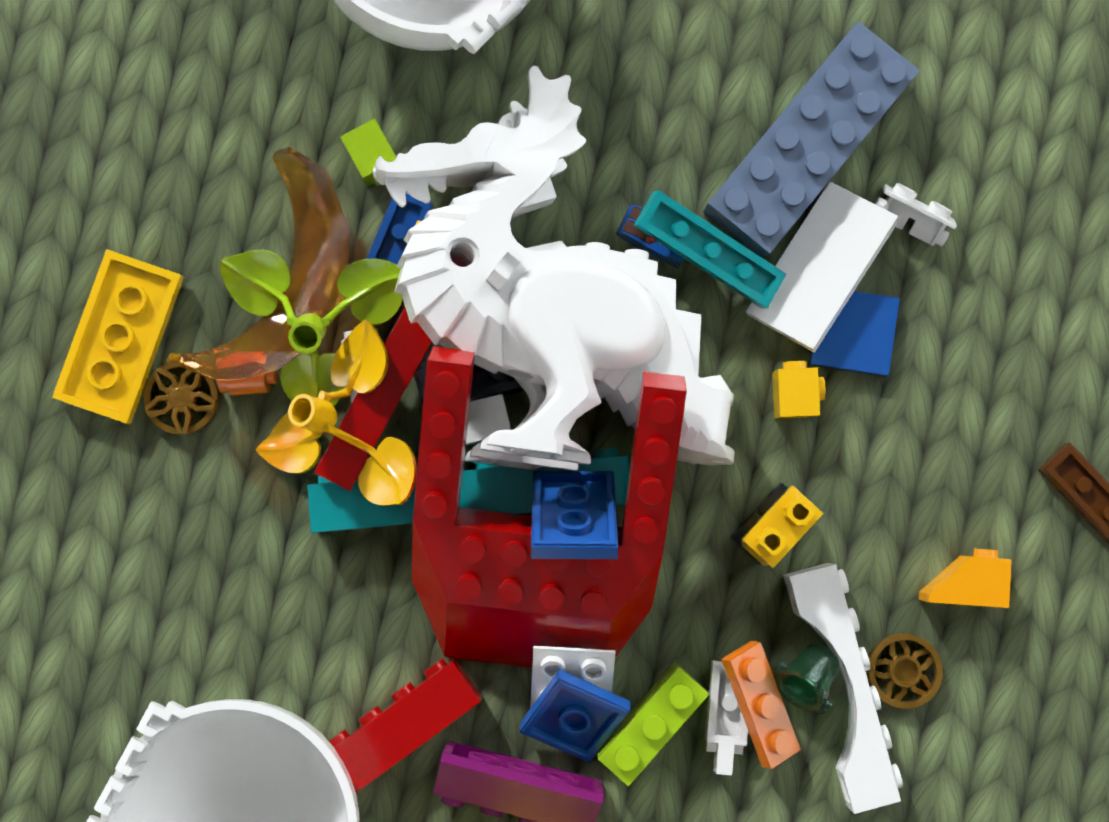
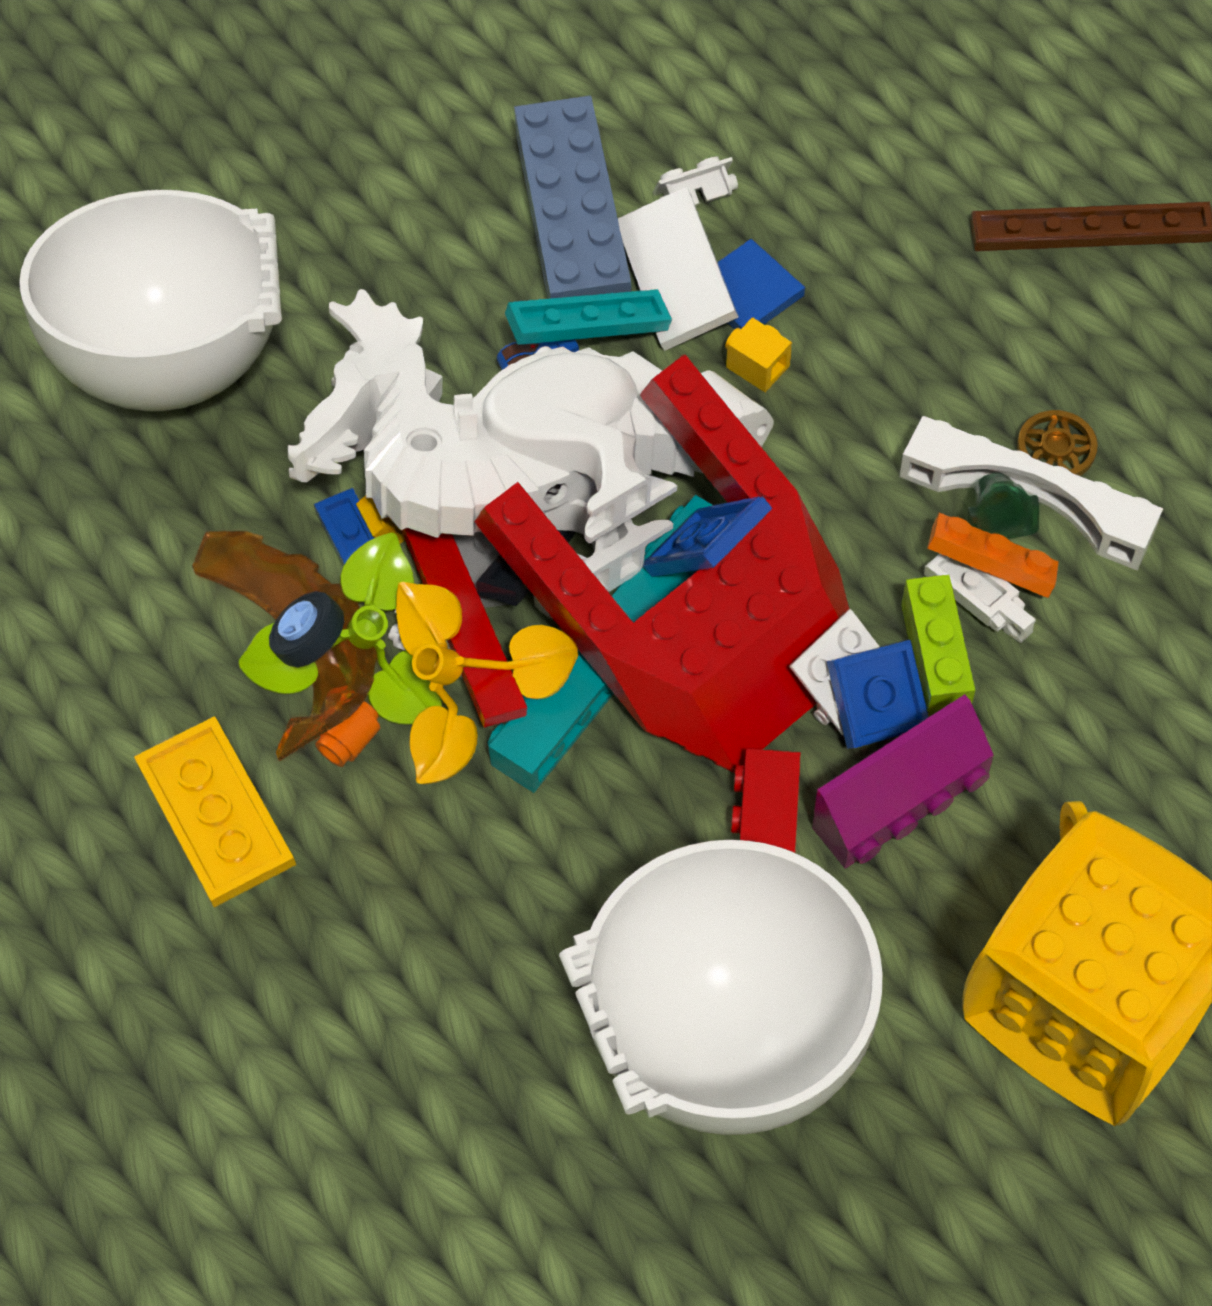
camera: 45 degrees left, 25 degrees down
pearl gold wheel [144,361,220,435] -> none
lime brick [340,118,397,186] -> none
yellow hips [729,483,823,568] -> none
light orange slope [919,548,1012,608] -> none
none -> black wheel [269,591,344,668]

